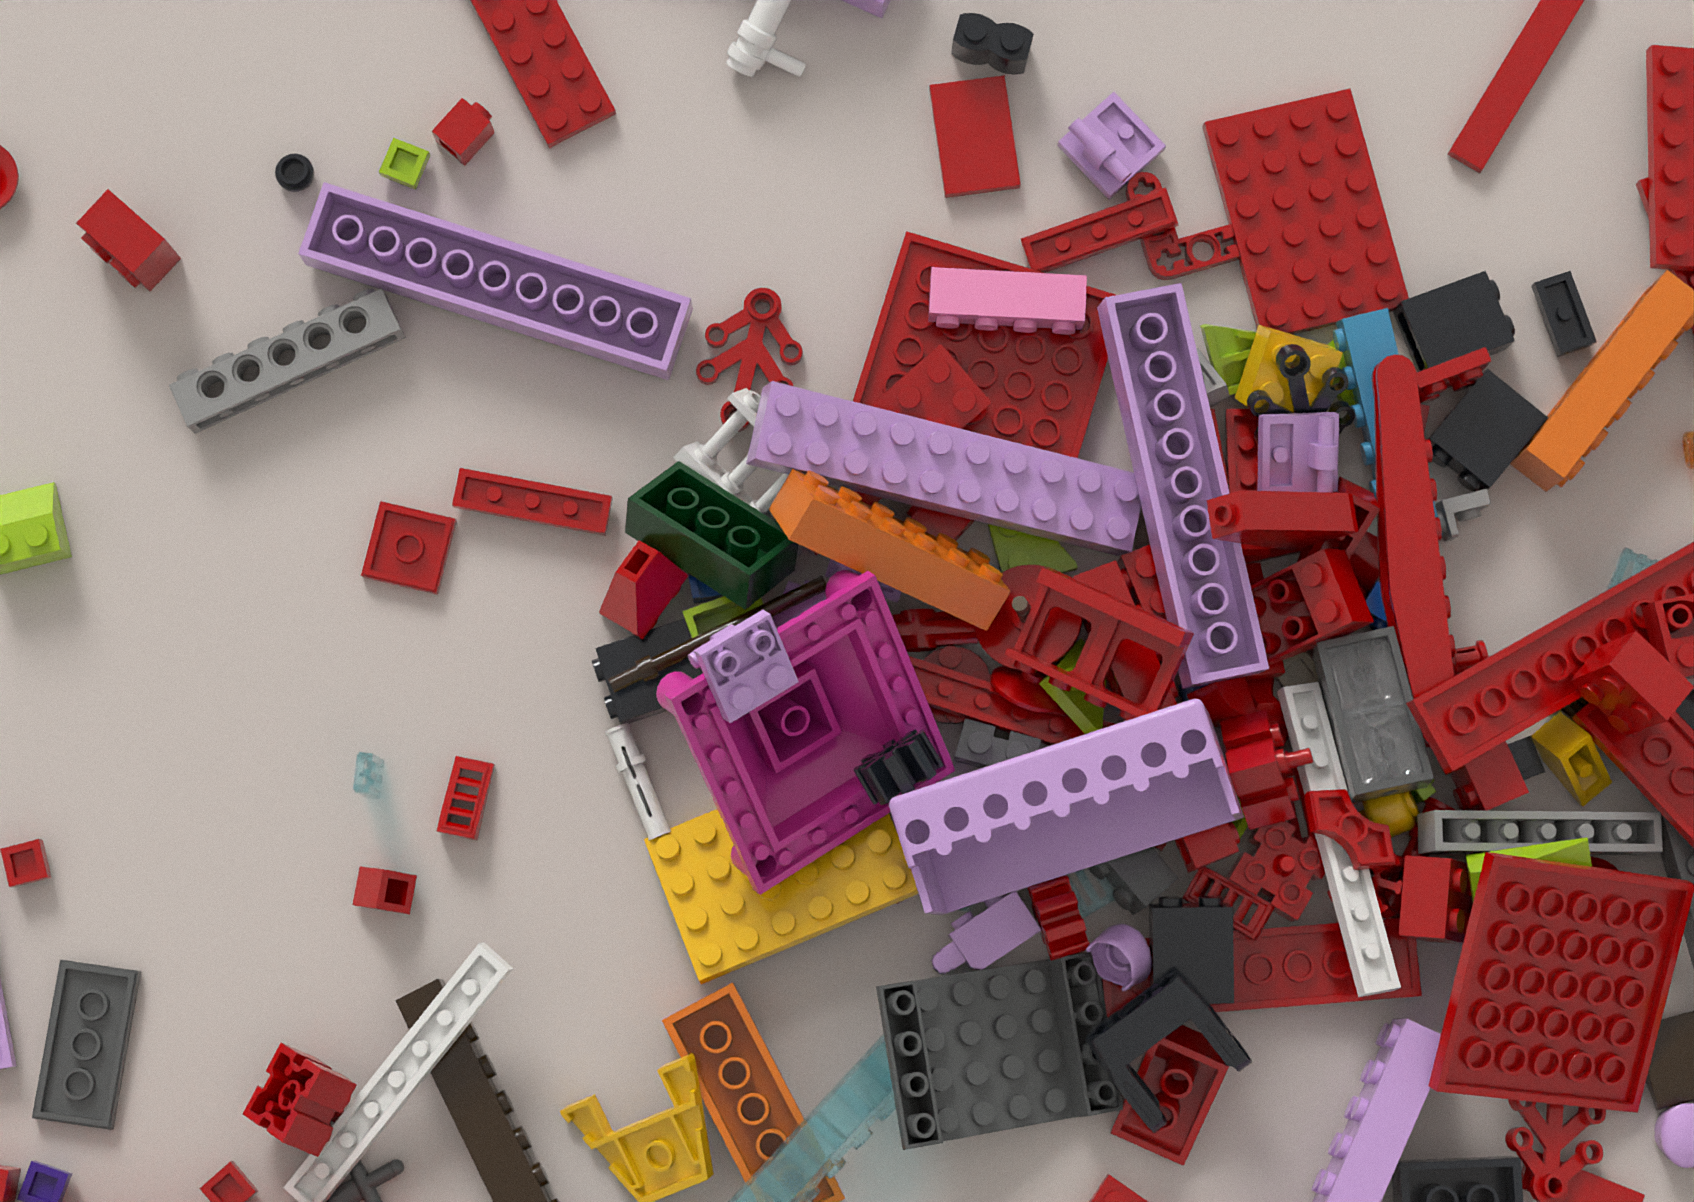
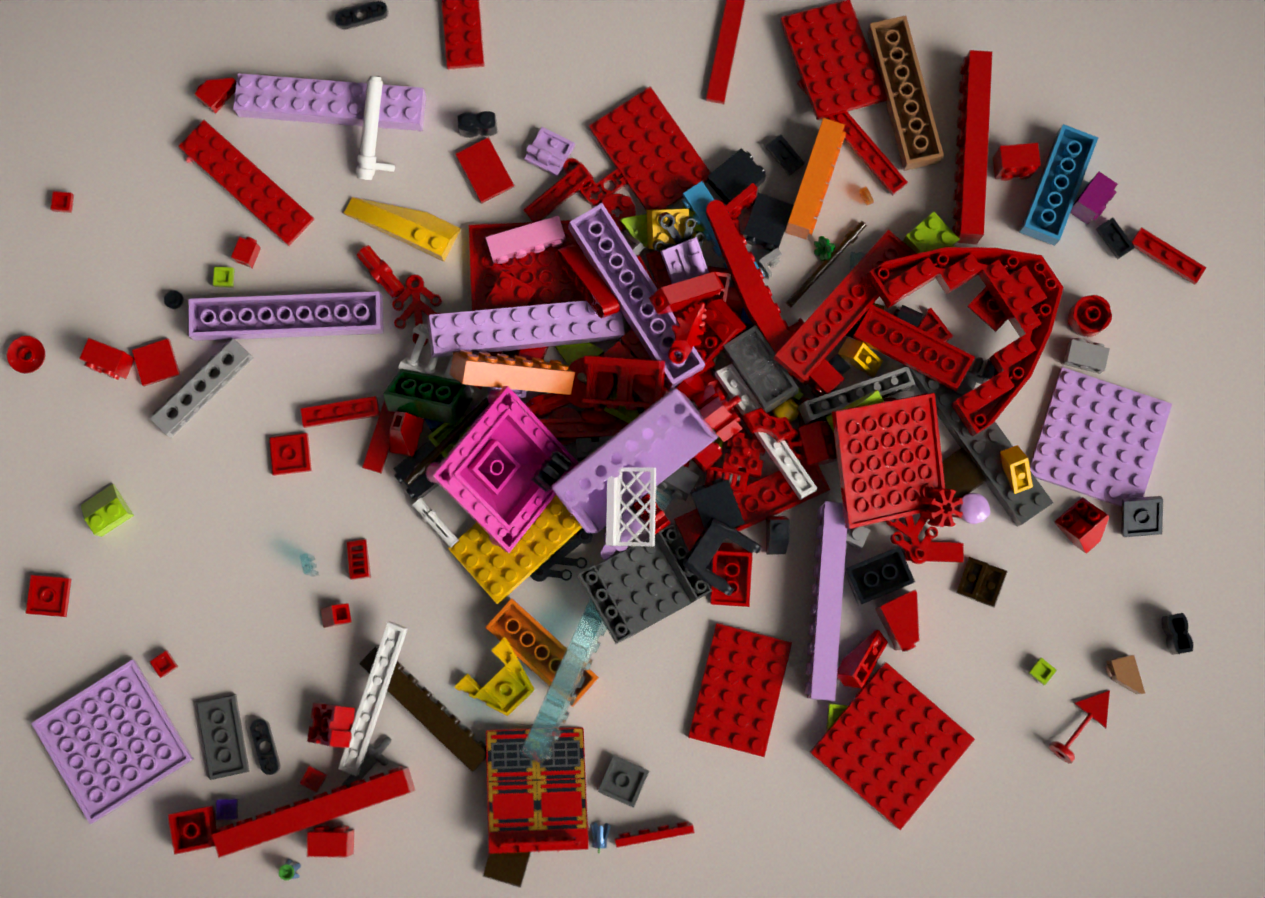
camera: 15 degrees left, 0 degrees up
lavender plate [688,610,799,723] -> none
lavender hair [1086,924,1152,991] -> none
red brick [1570,631,1694,735] -> none
none -> red tile [132,338,180,386]
none -> black beam [250,719,280,775]
none -> yellow wedge [344,197,461,262]
none -> red piece [357,245,405,298]
none -> red tile [362,399,395,474]
none -> black plant [530,528,593,582]
none -> red beam [555,244,620,318]
none -> red plate [602,194,636,232]
none -> white fence [606,467,656,546]
none -> red plant [668,302,707,364]
none -> black slope [766,516,790,555]
none -> dark brown bar [786,221,867,308]
none -> green plant [814,236,835,261]
none -> light grey brick [846,526,870,549]
none -> red gear [920,488,963,527]

